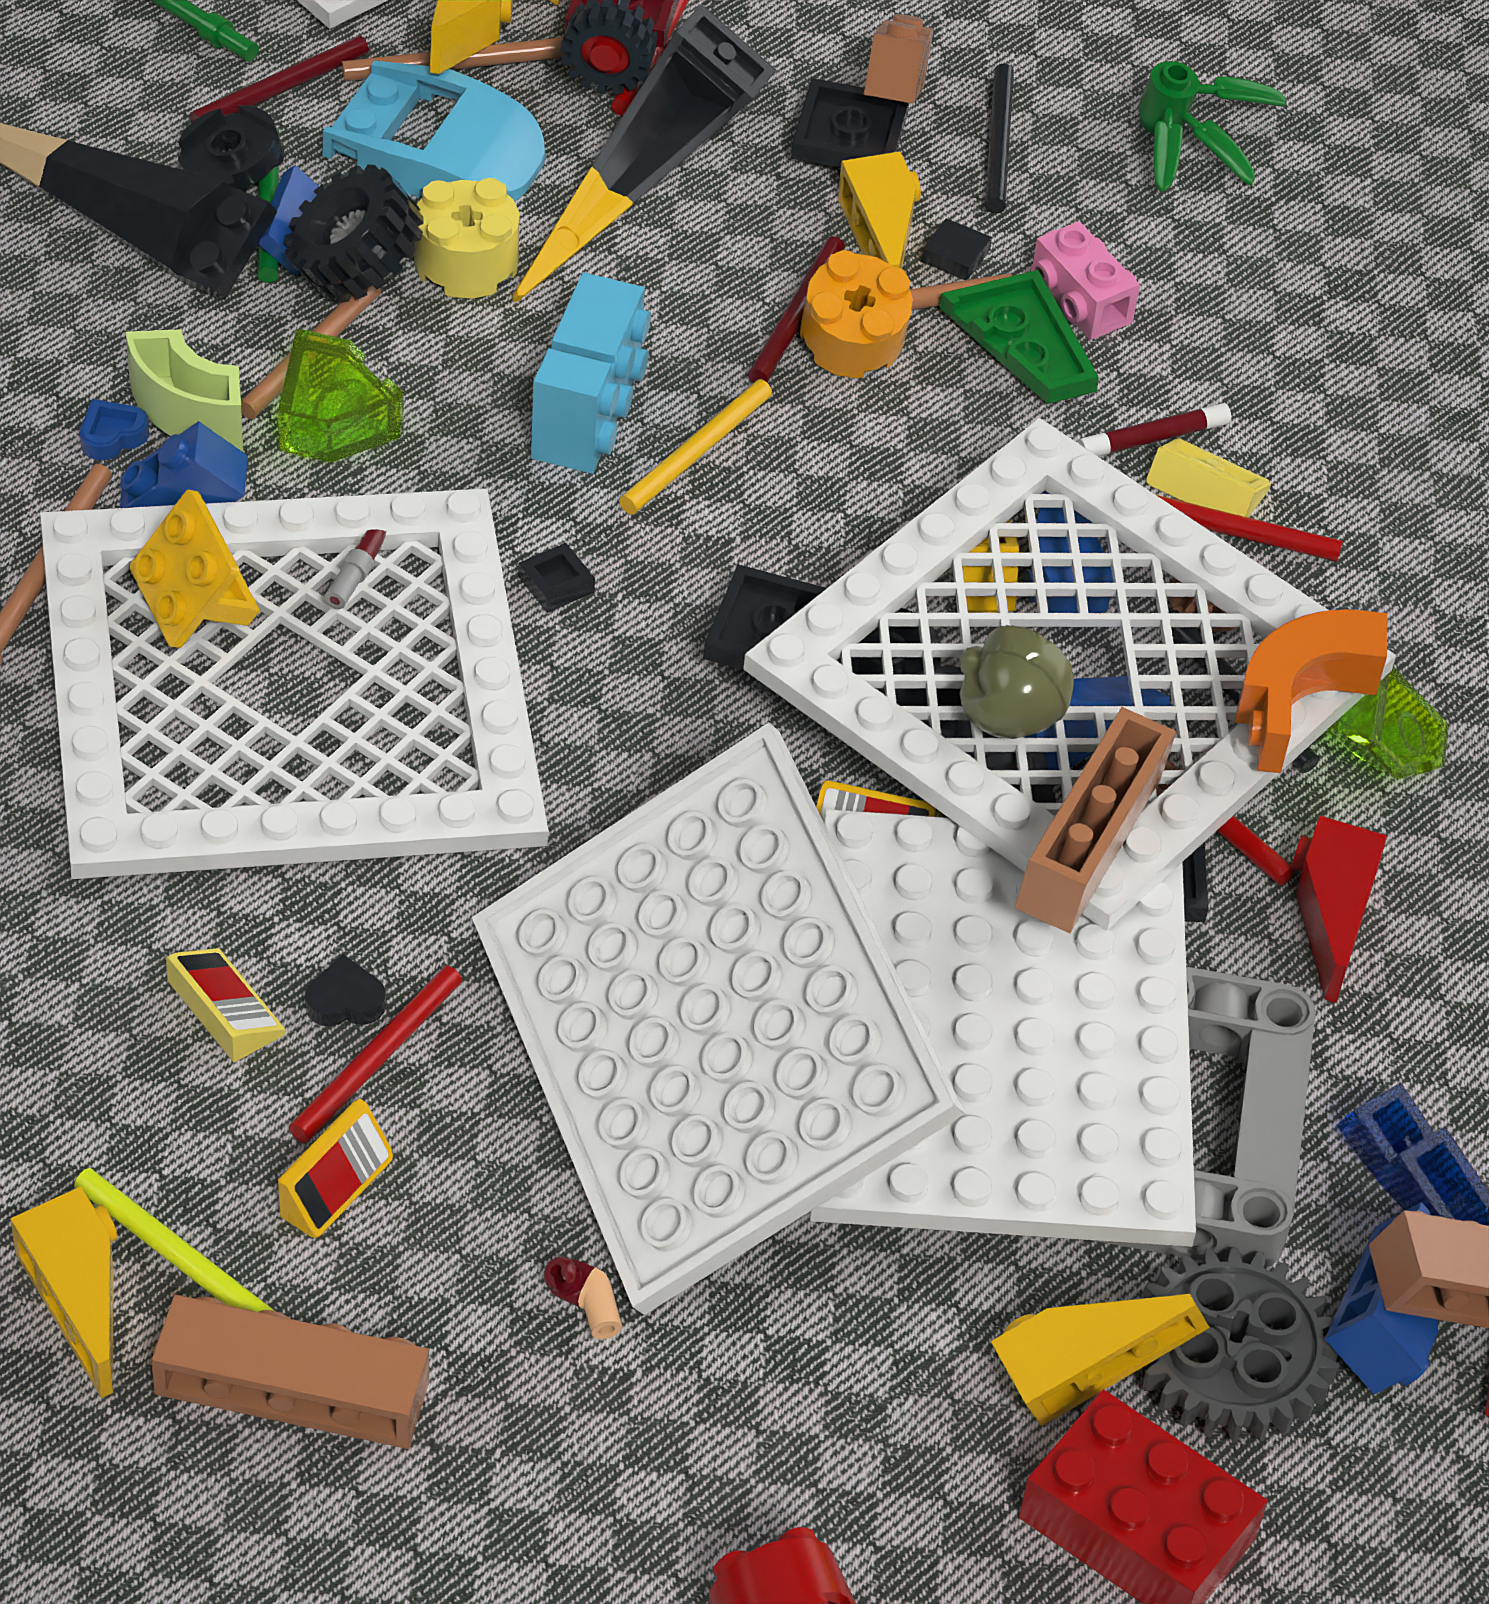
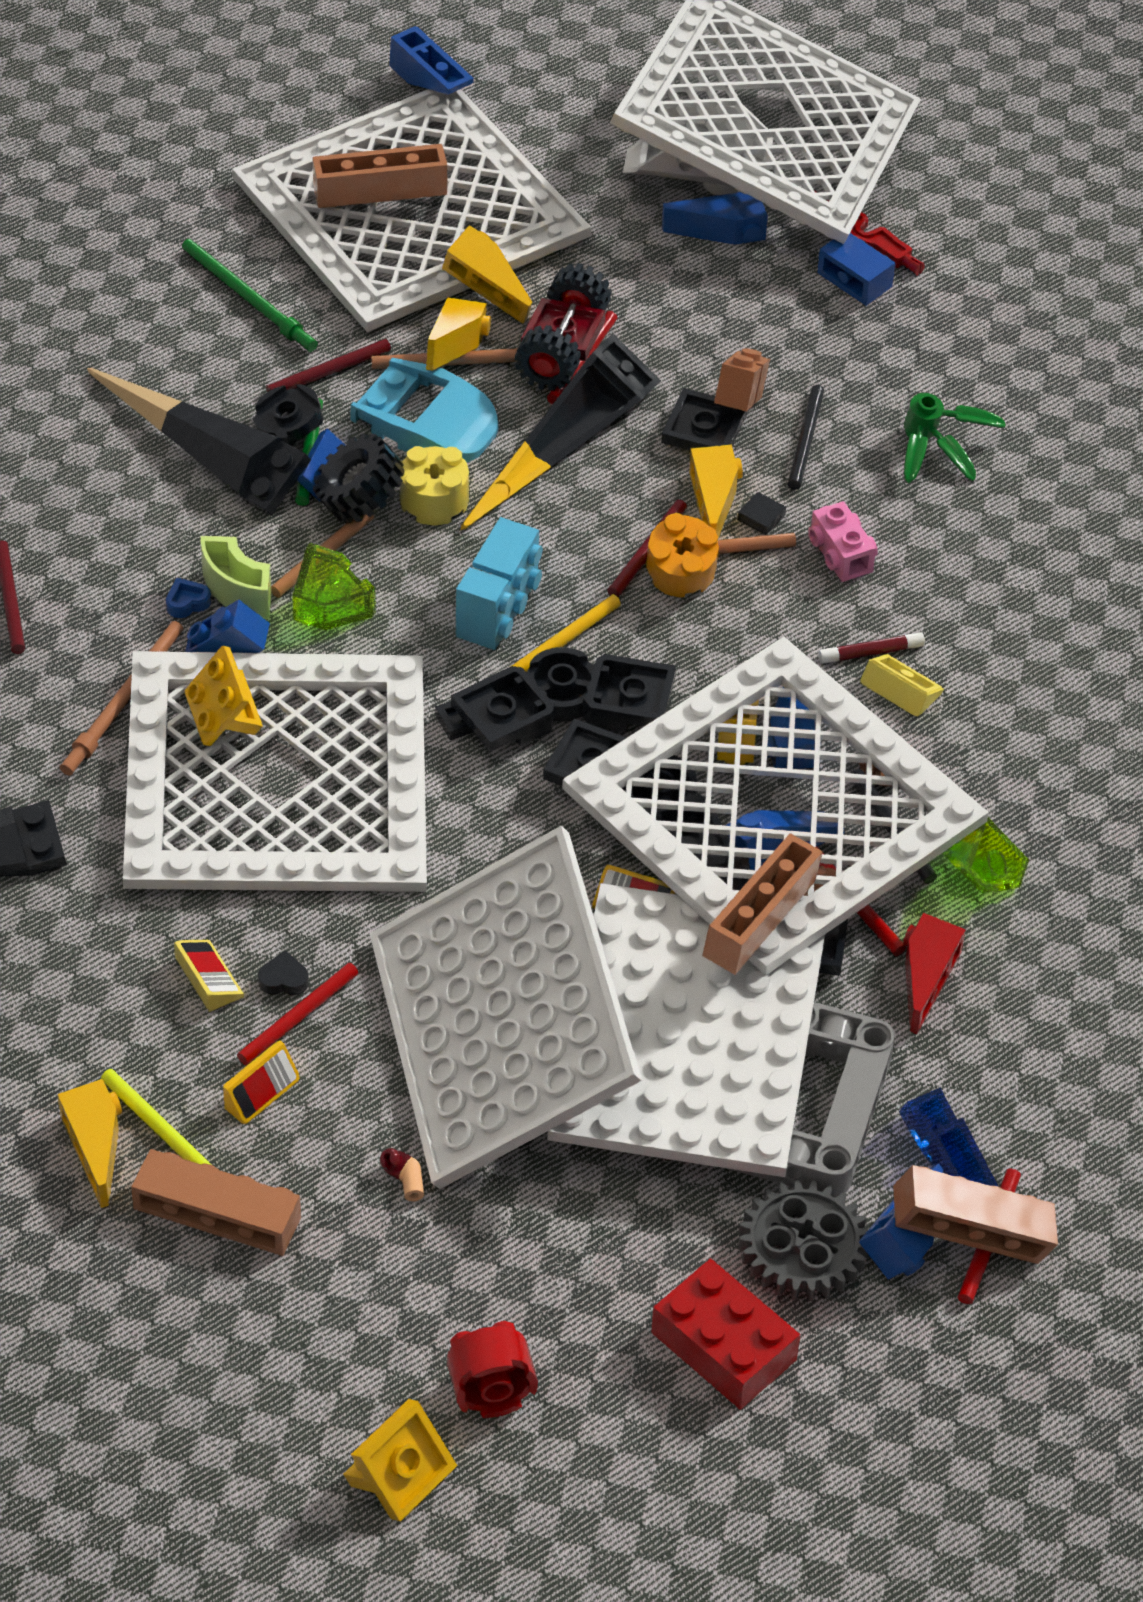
camera: 10 degrees right, 0 degrees up
light grey piece [324,529,387,609] -> none
green wing [940,270,1099,404] -> none
olive piece [959,625,1074,739] -> none
yellow slope [991,1294,1210,1426] -> none
red bar [1156,495,1343,562] -> none
orange arch [1235,609,1387,773] -> none
none -> black plate [451,647,676,752]

